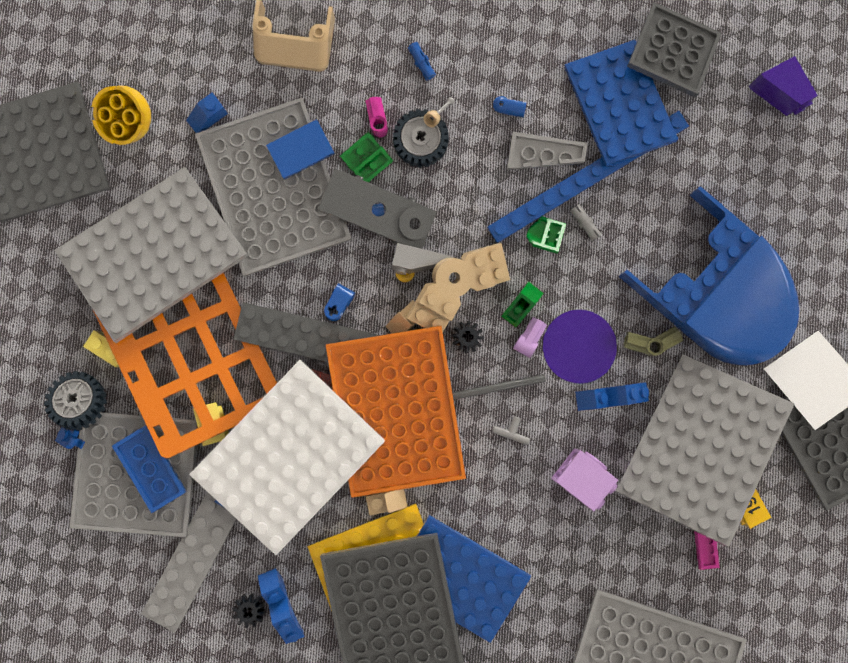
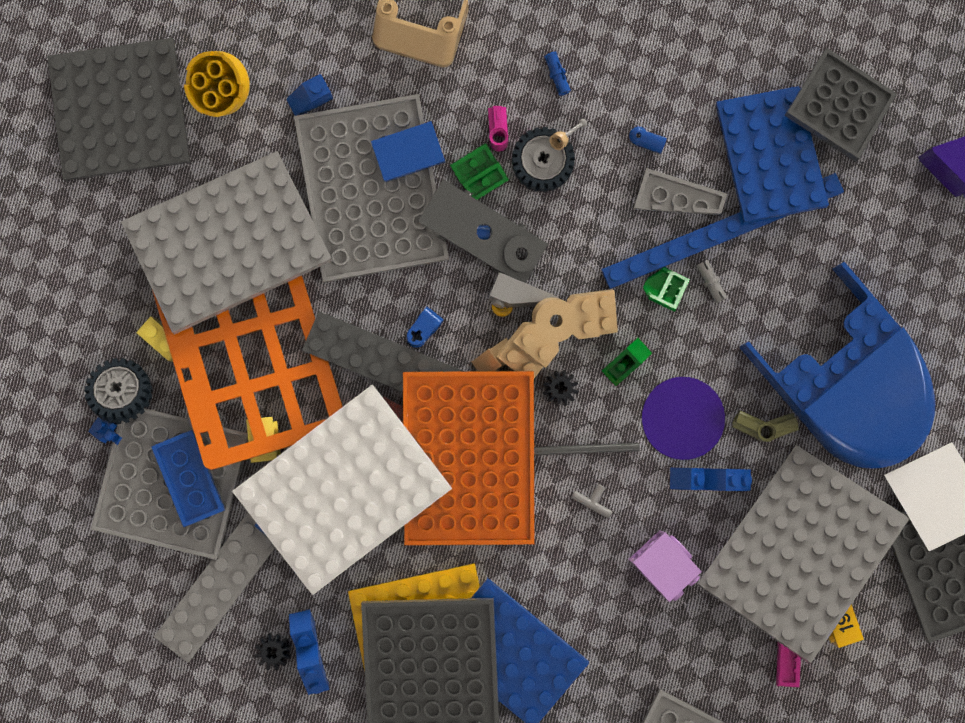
camera: 10 degrees right, 0 degrees up
tan slope [366,489,408,515] -> none
lavender piece [513,317,547,358] -> none

